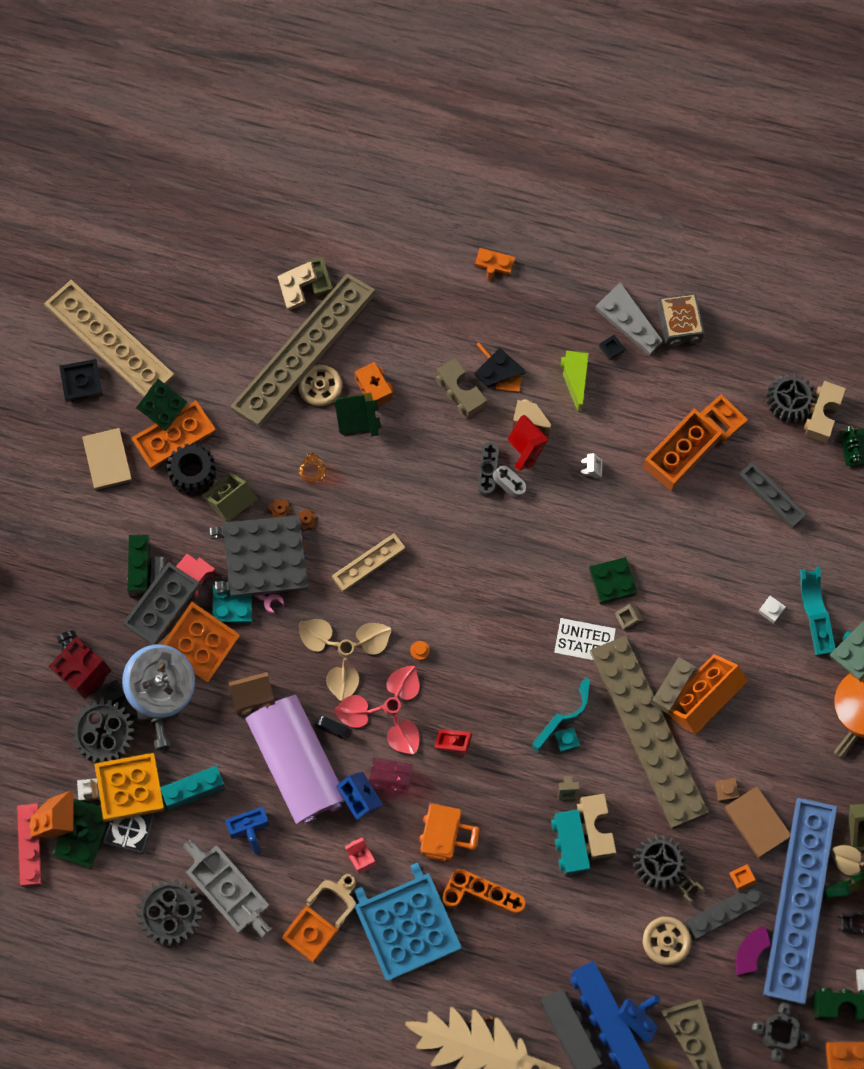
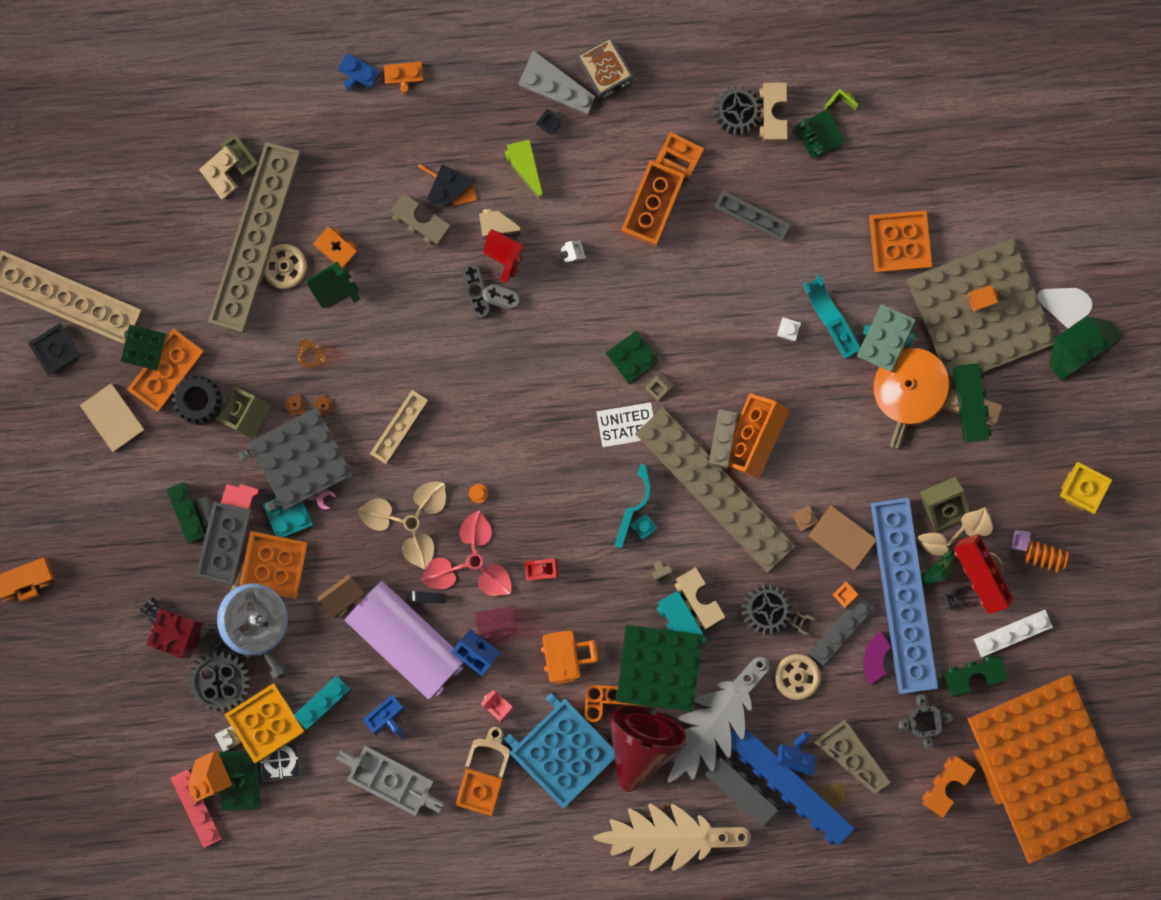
camera: 20 degrees left, 15 degrees up
dark grey gear [136,878,203,946] -> none
none -> blue plate [338,53,380,91]
none -> dark red cone [610,706,686,792]
none -> dark green plate [616,625,703,712]
none -> light grey plant [668,657,770,783]

